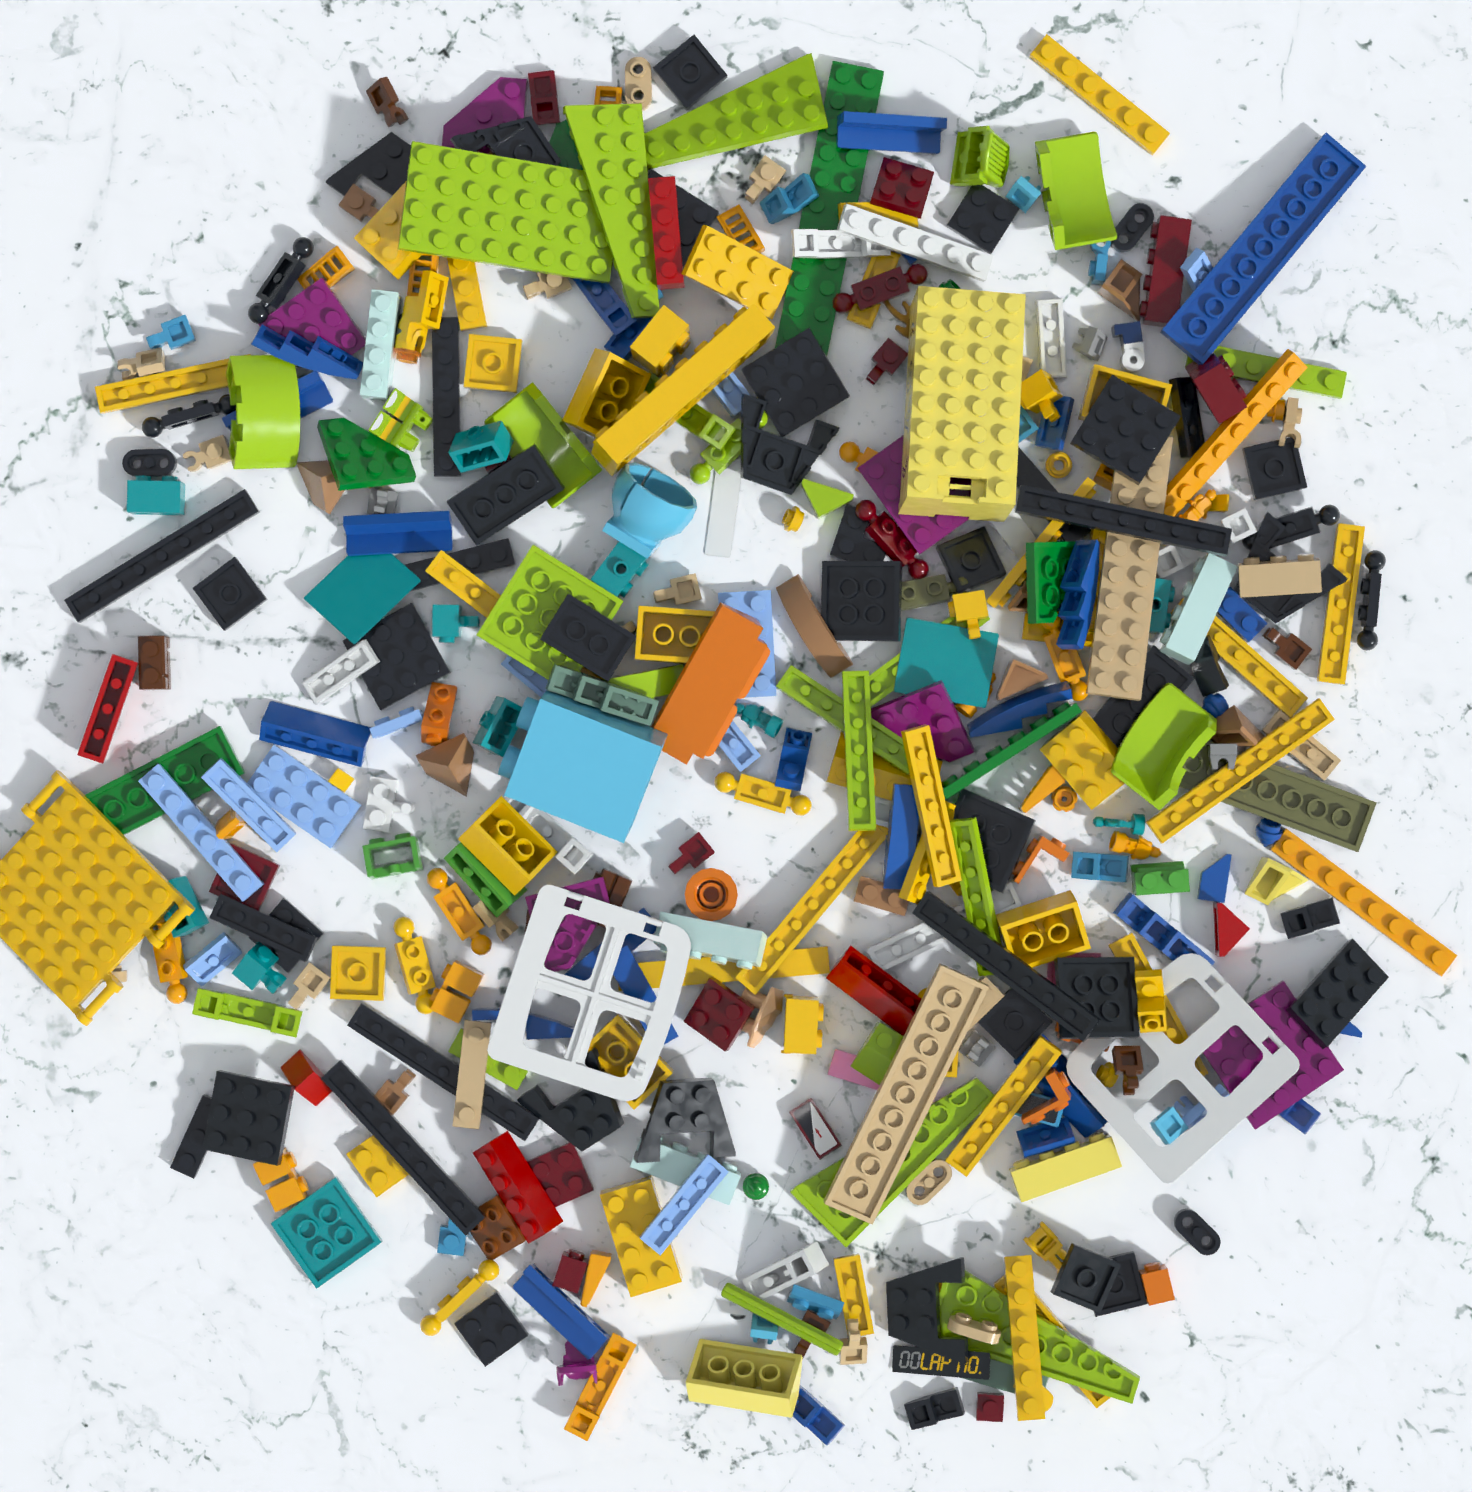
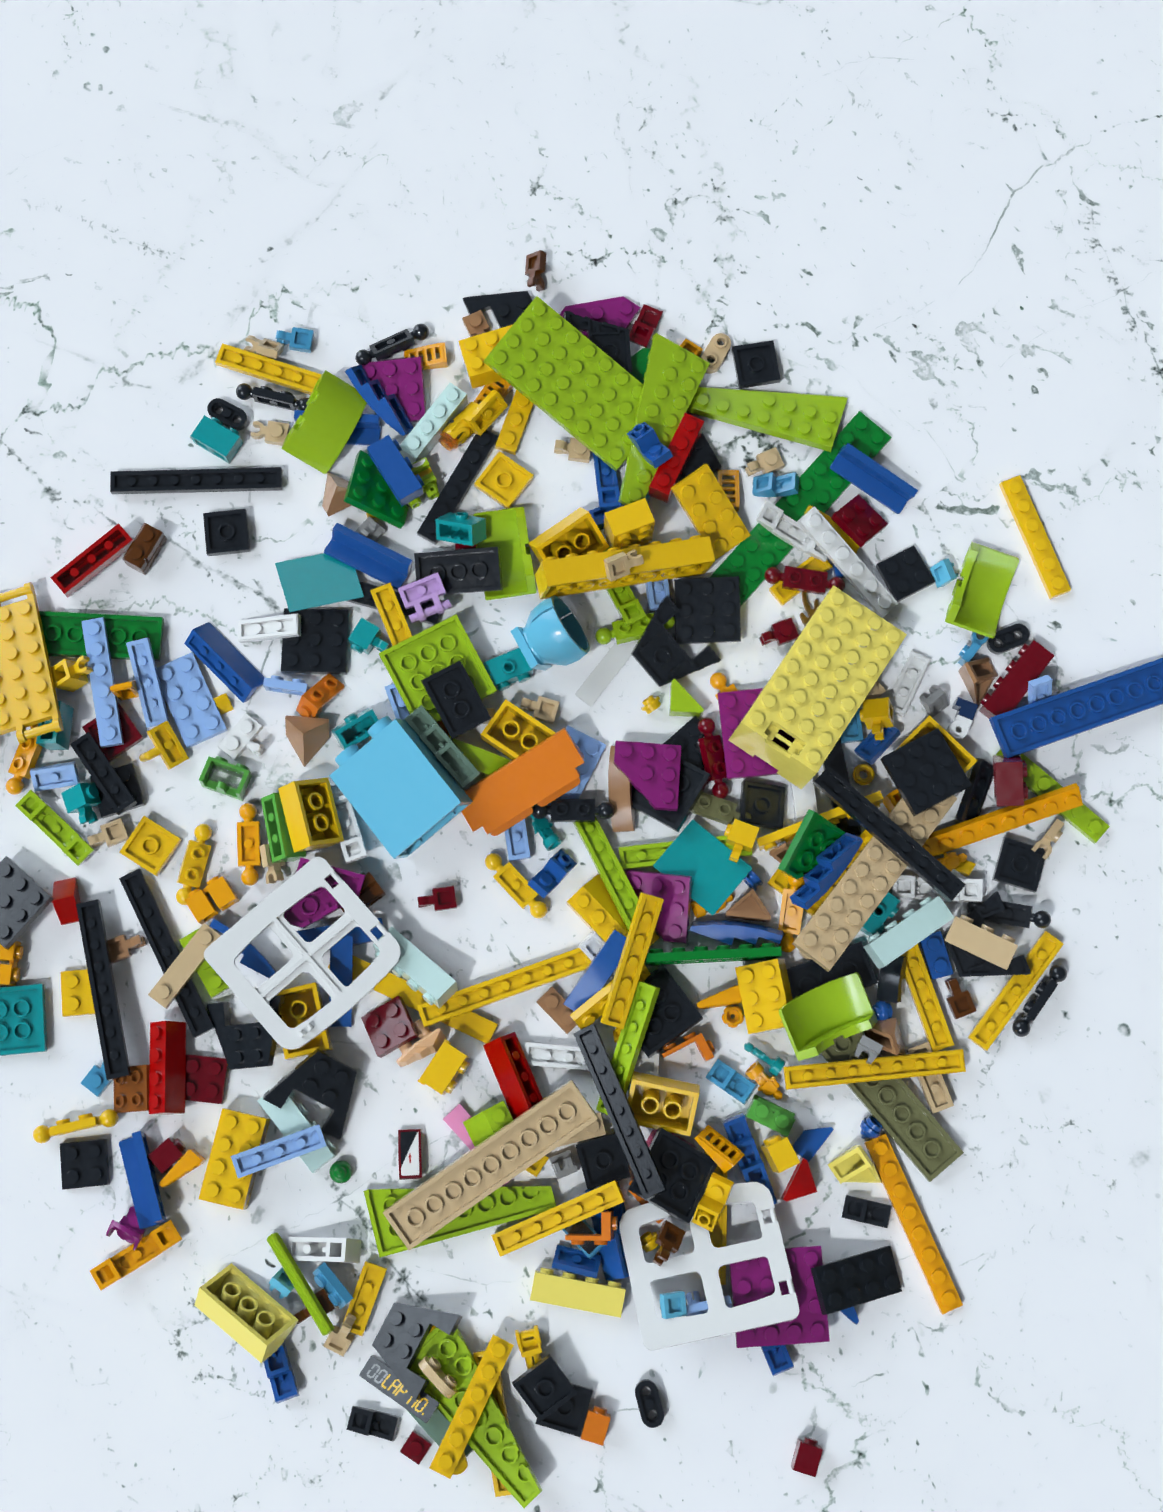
camera: 30 degrees right, 10 degrees down
orange piece [685,868,738,921] -> none
lime plate [842,670,876,831] -> none
tan plate [906,1159,952,1205] -> none
lime piece [950,125,1010,188] -> none
light orange plate [1267,399,1285,422] -> none
none -> yellow brick [51,655,93,692]
none -> yellow plate [139,721,189,770]
none -> blue brick [367,435,424,507]
none -> lavender plate [398,572,452,623]
none -> black plate [532,799,615,822]
none -> tan plate [604,549,644,582]
none -> magenta plate [614,741,681,811]
none -> blue slope [627,422,673,469]
none -> light orange slope [694,1125,744,1173]
none -> blue bush [743,870,763,891]
none -> yellow brick [760,1135,800,1173]
none -> dark red brick [790,1437,823,1477]

